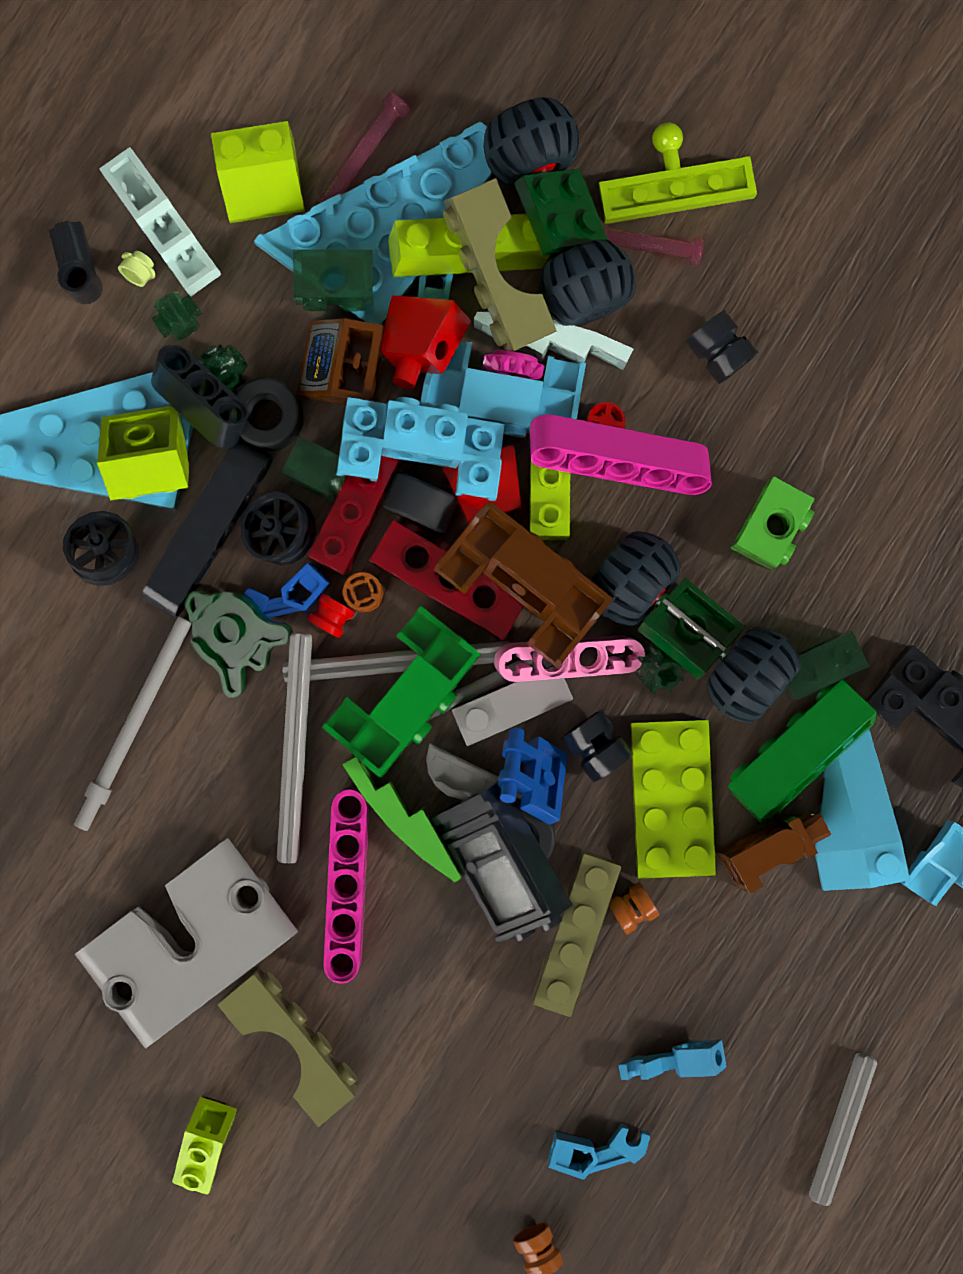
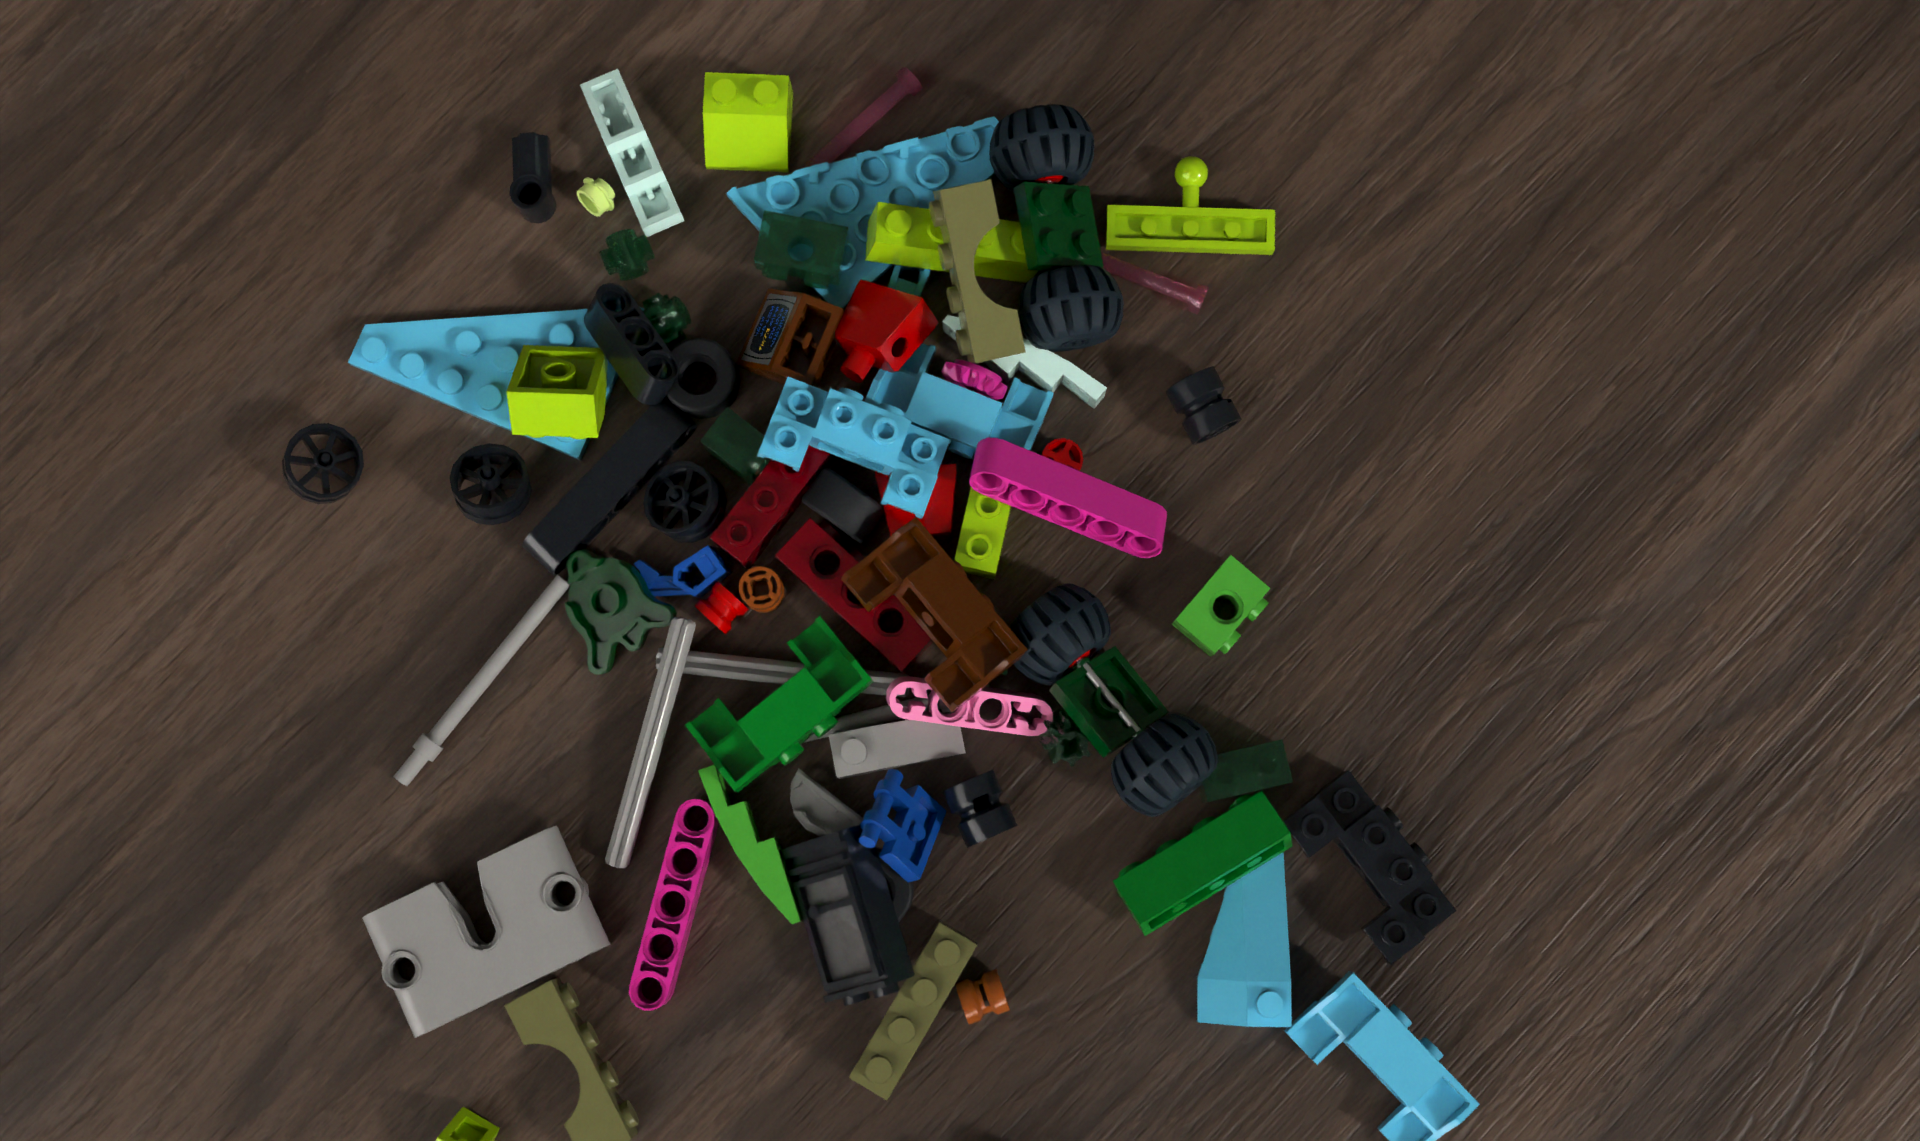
camera: 15 degrees right, 5 degrees down
lime plate [630,720,716,879] -> none
reddish brown hips [717,810,831,894] -> none

